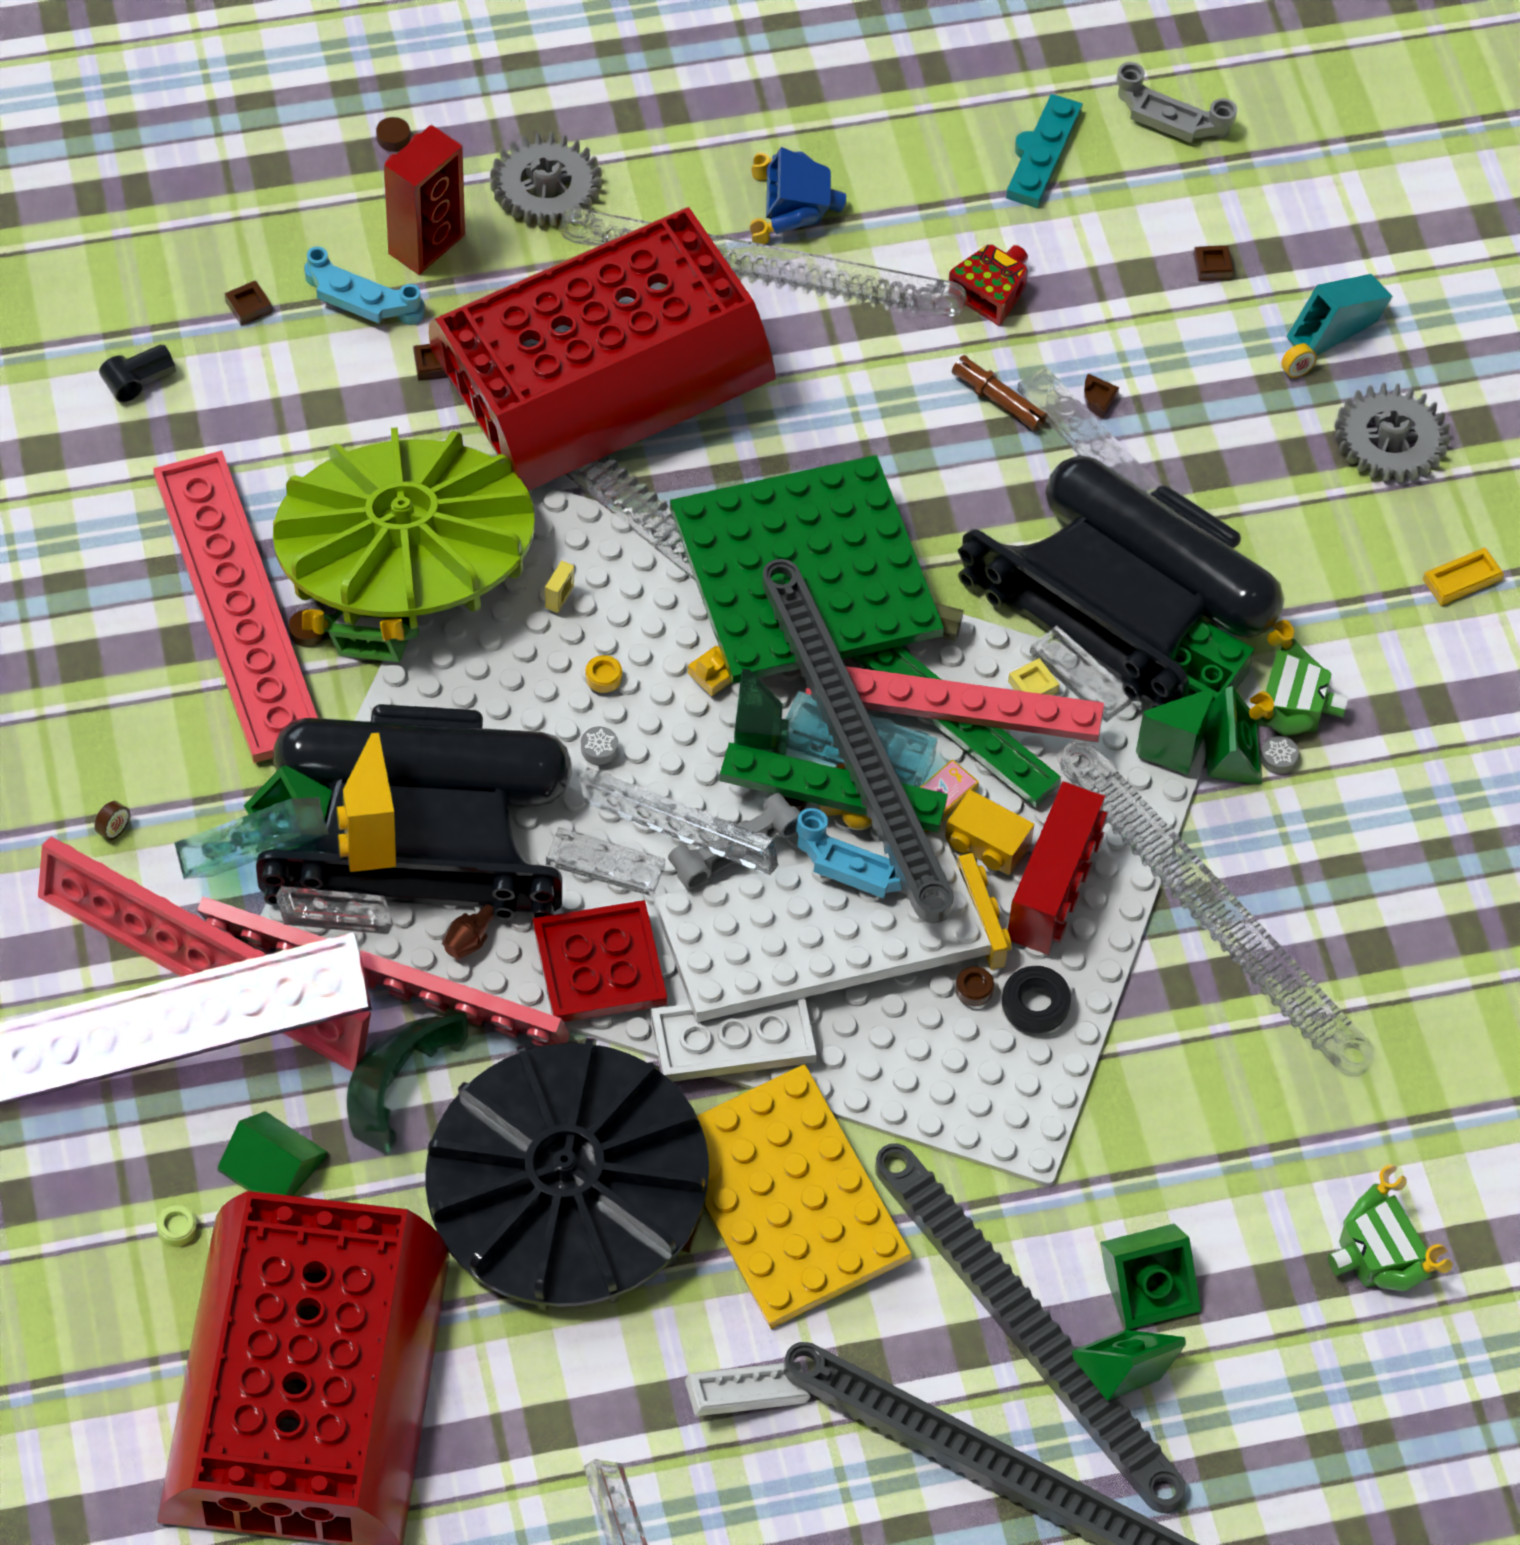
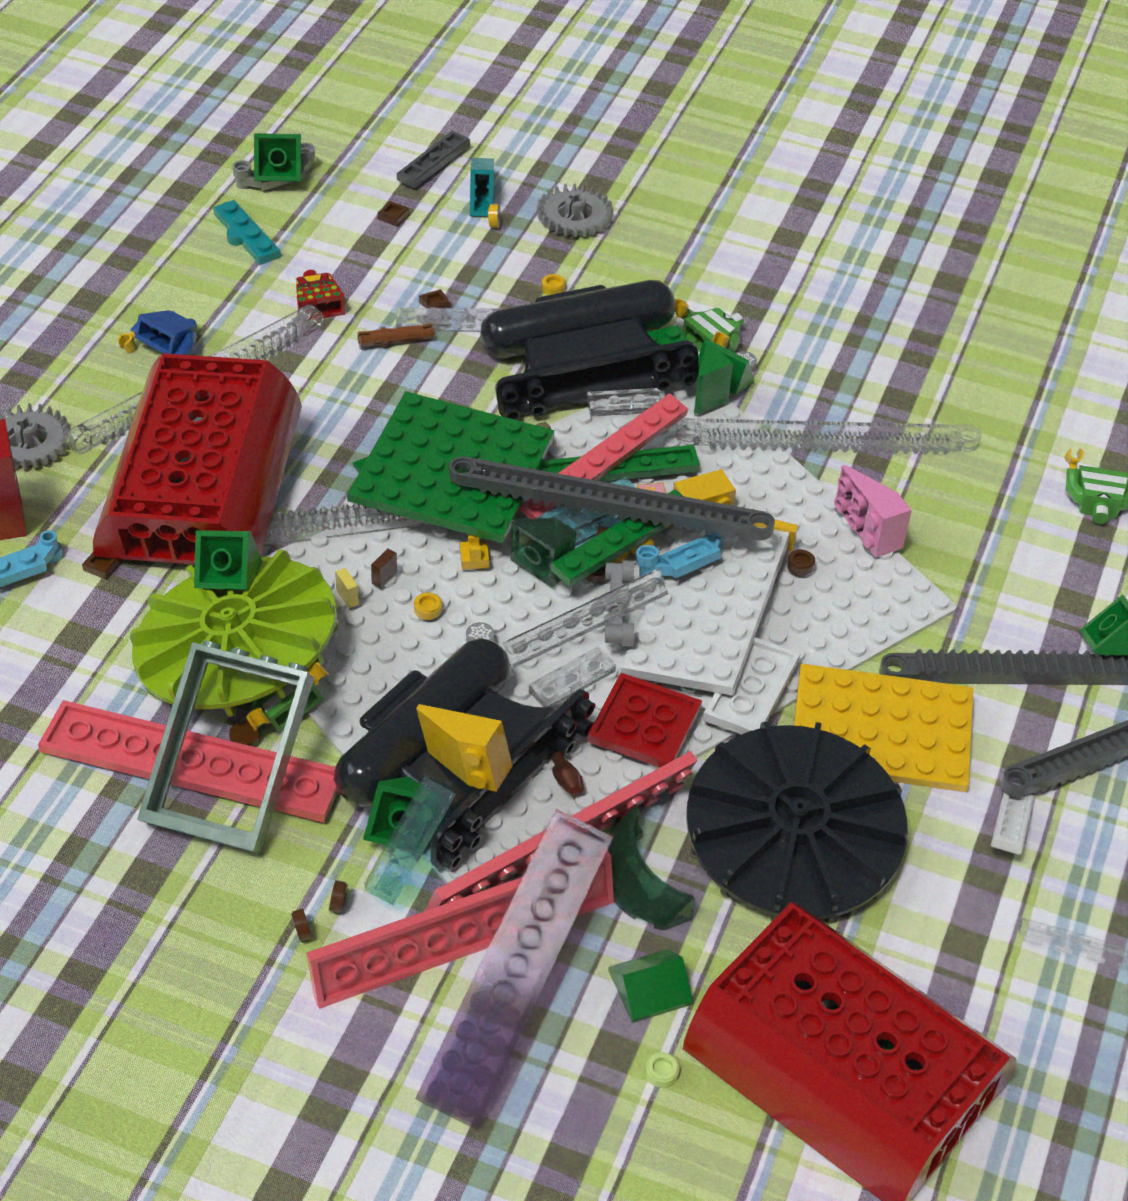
camera: 55 degrees left, 10 degrees down
clear plate [275,886,394,934] -> none
black tyre [1002,966,1071,1033] -> none
red brick [1007,781,1108,955] -> none
light yellow tile [1008,658,1060,695] -> none
green slope [1100,1223,1201,1330] -> none
yellow tile [1422,547,1504,606] -> none
none -> sand green window [137,640,314,855]
none -> green slope [194,530,263,590]
none -> green slope [254,133,303,182]
none -> reddish brown tile [329,880,348,913]
none -> reddish brown tile [371,548,397,589]
none -> dark grey plate [396,131,470,188]
none -> yellow tile [541,274,566,295]
none -> bright pink slope [834,465,912,557]

